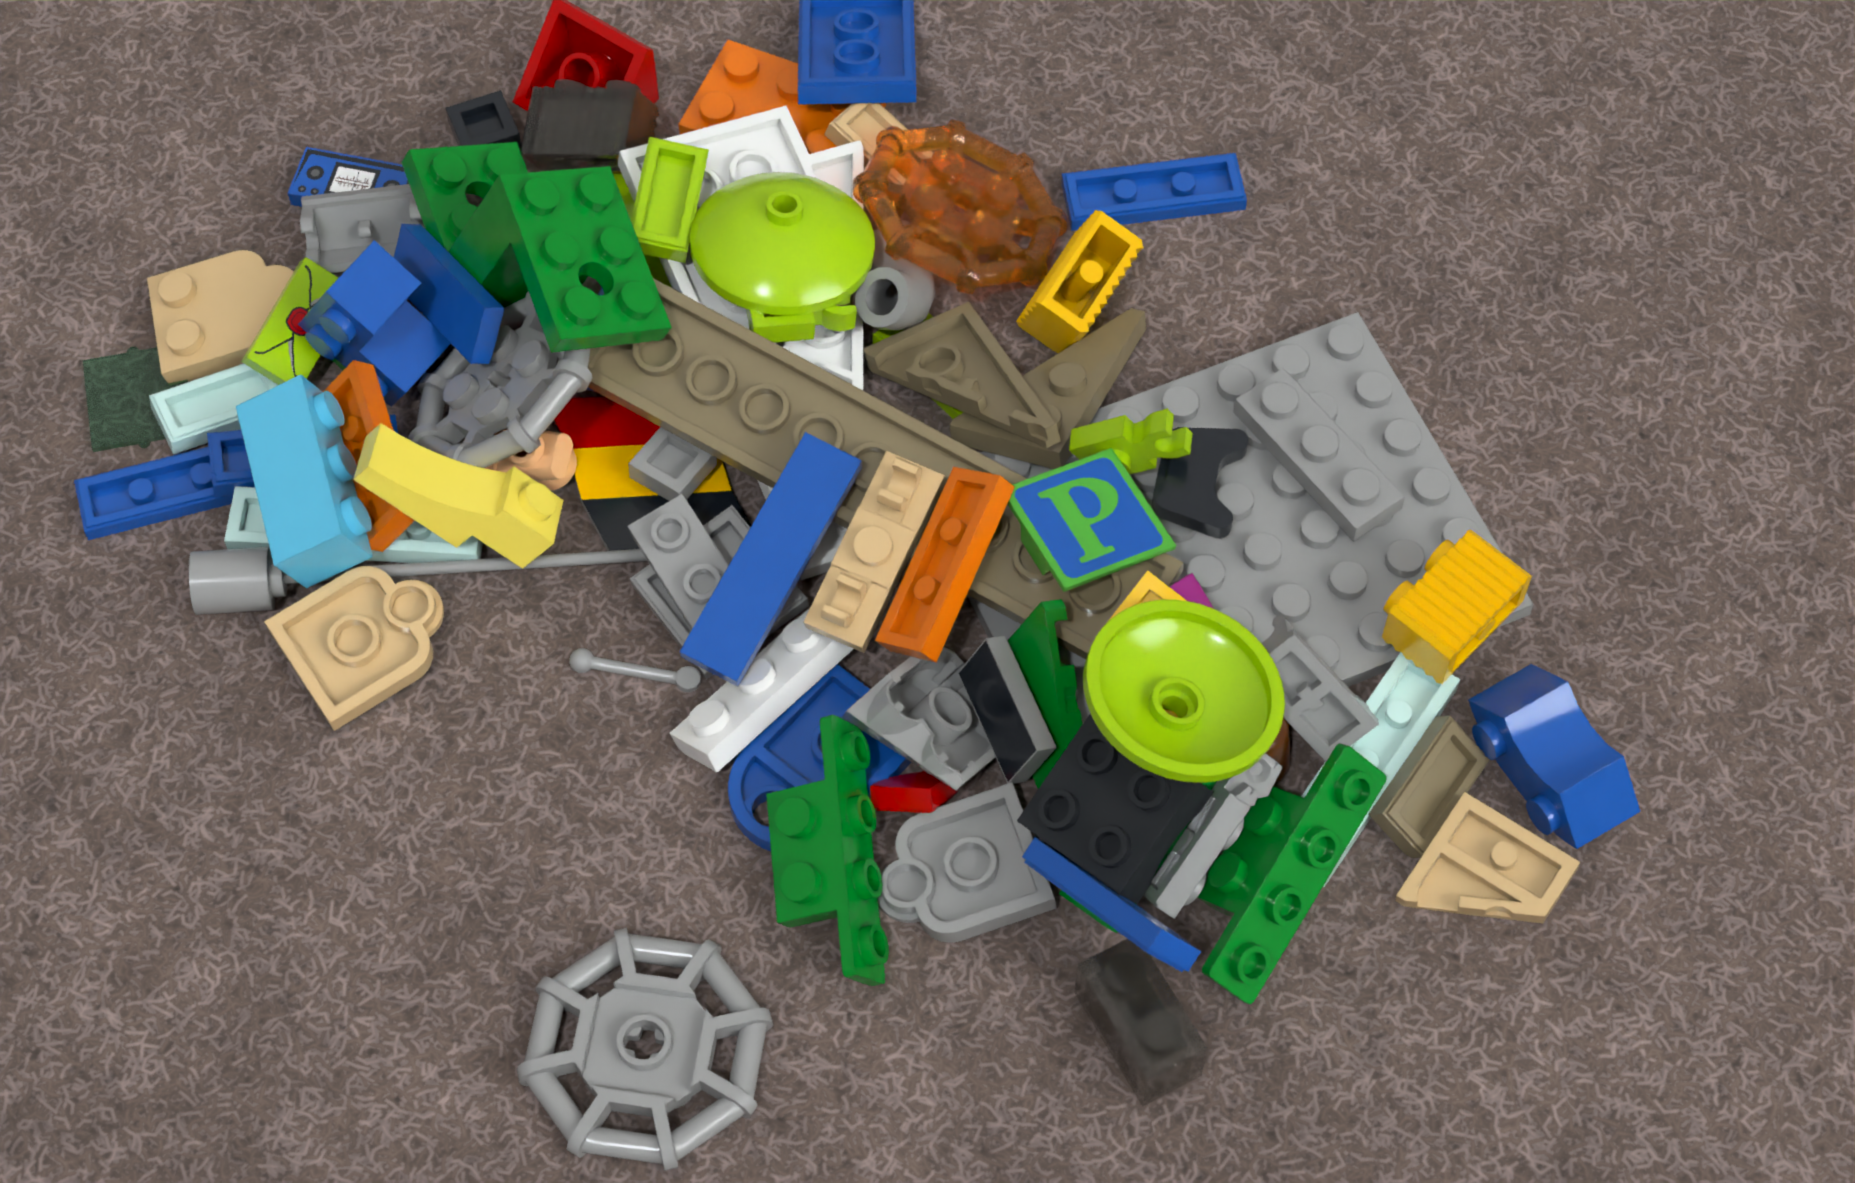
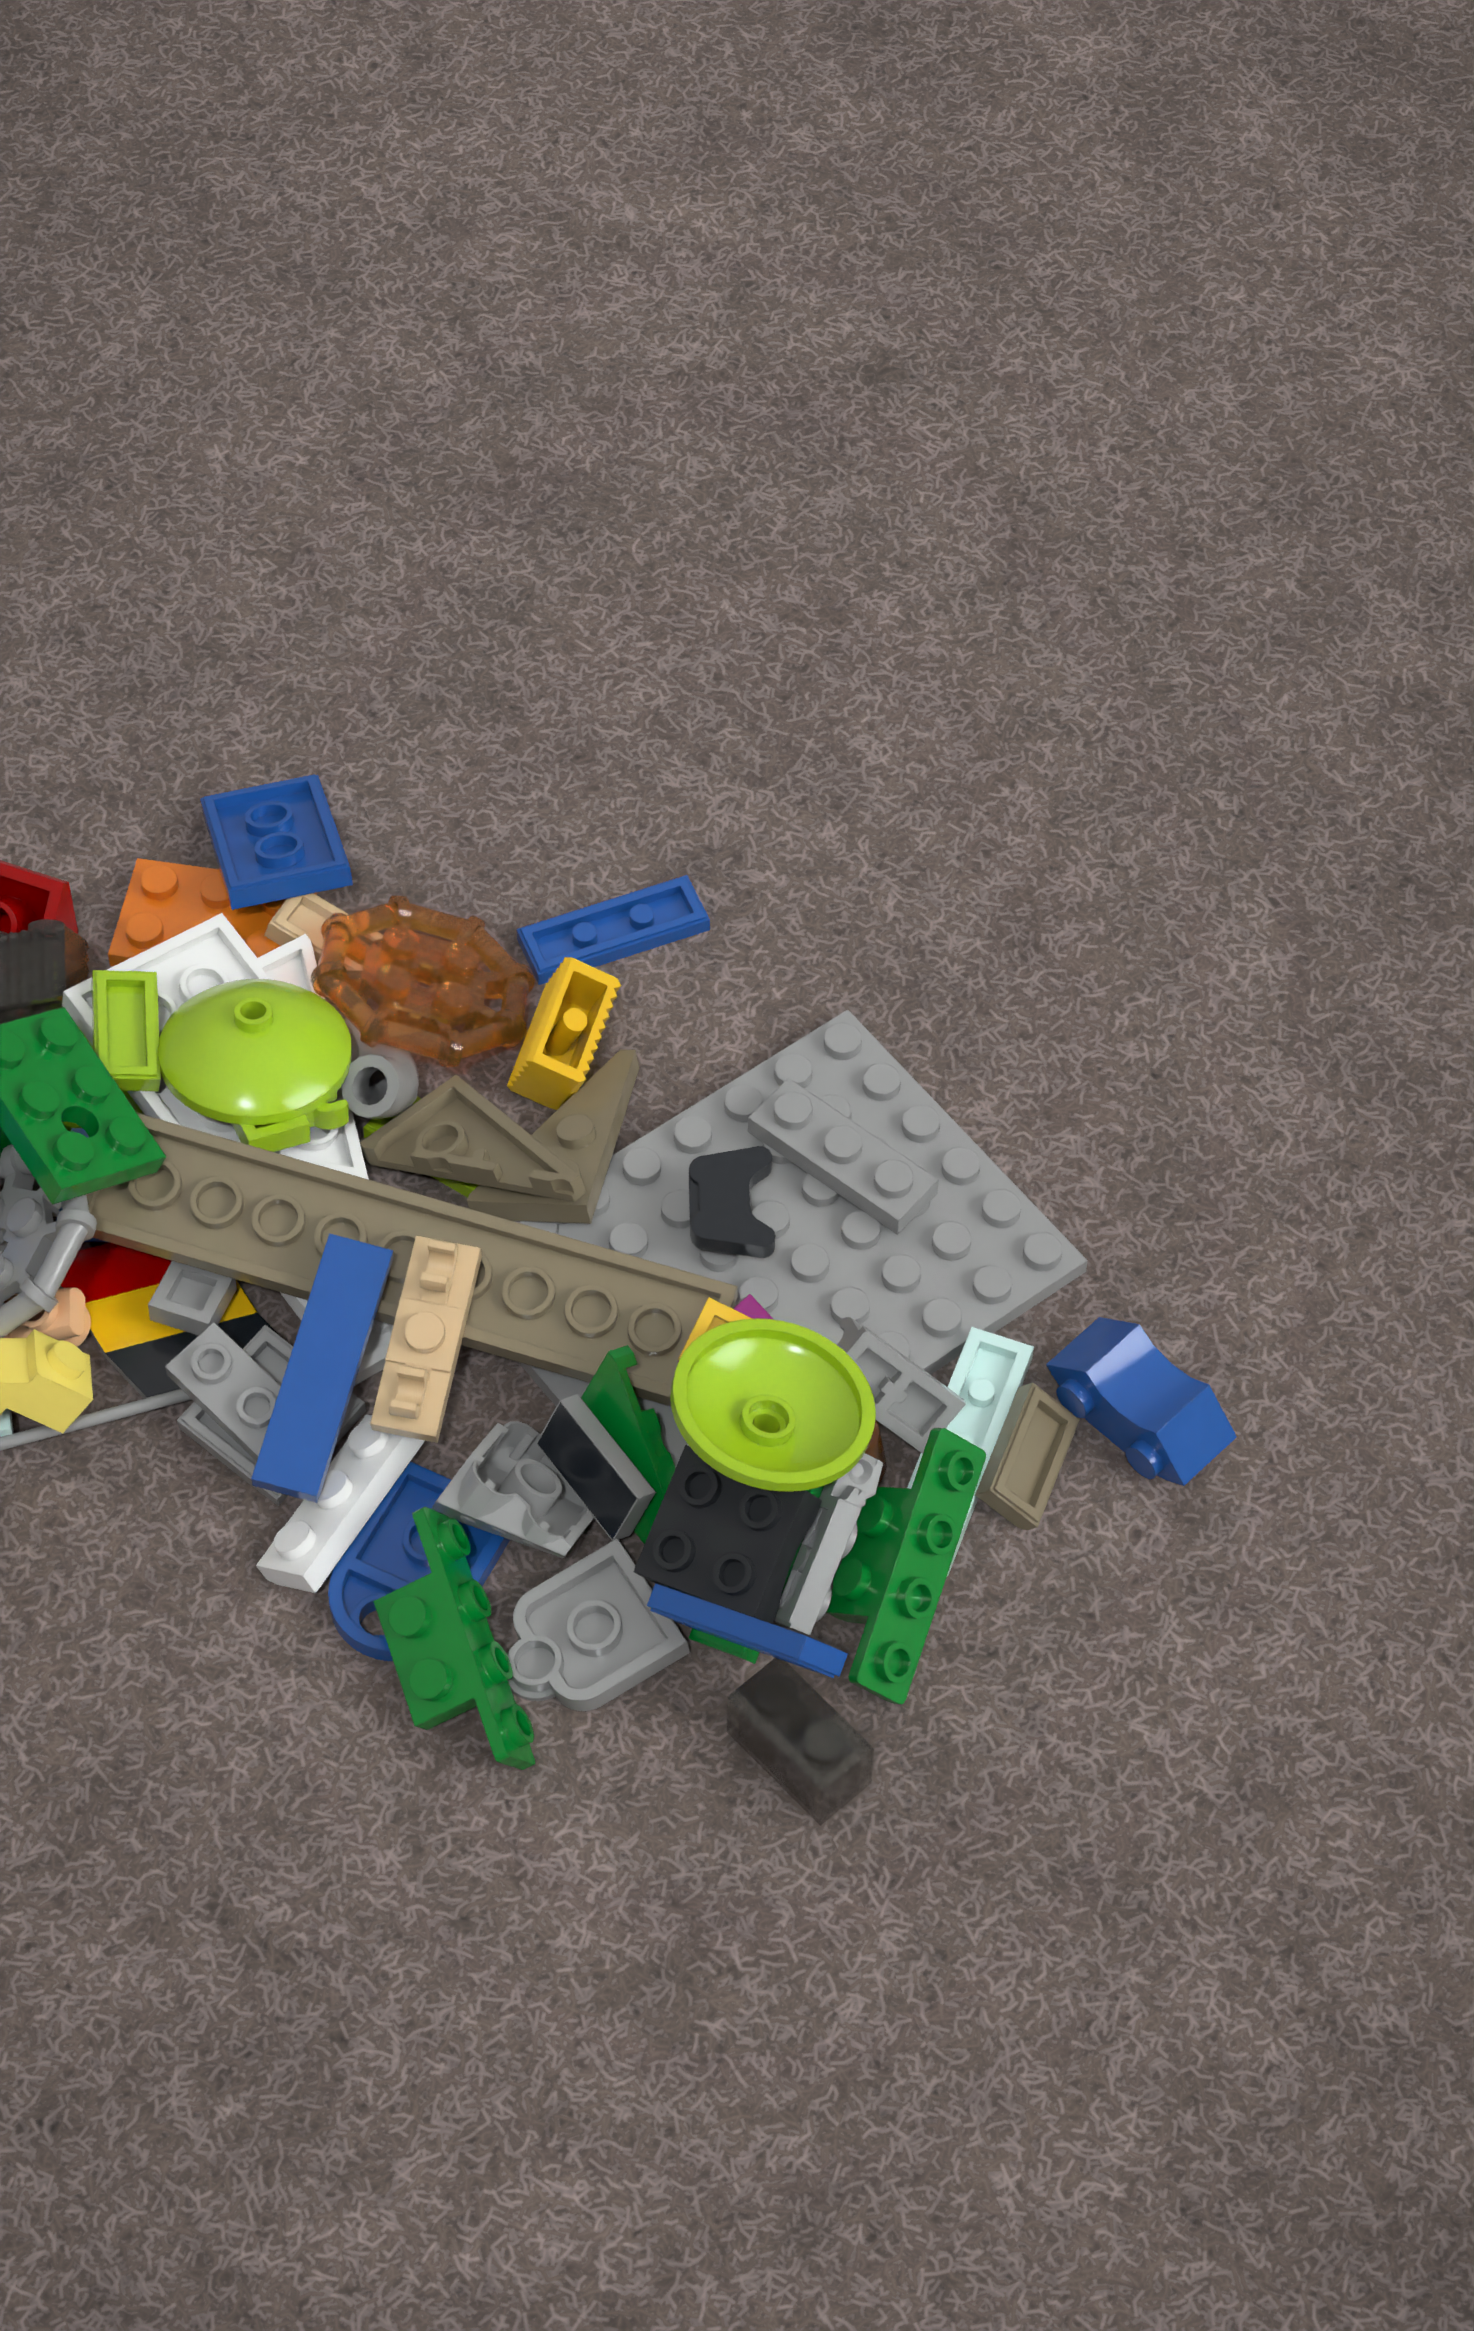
camera: 15 degrees left, 5 degrees down
light grey plate [517,927,773,1171] -> none
light grey hinge [569,648,701,692] -> none
red tile [870,771,958,813] -> none
orange plate [875,466,1015,663] -> none
piece [1008,448,1176,592] -> none
lime plate [1069,408,1193,475] -> none
yellow brick [1382,529,1532,684] -> none
tan wing [1395,792,1580,923] -> none

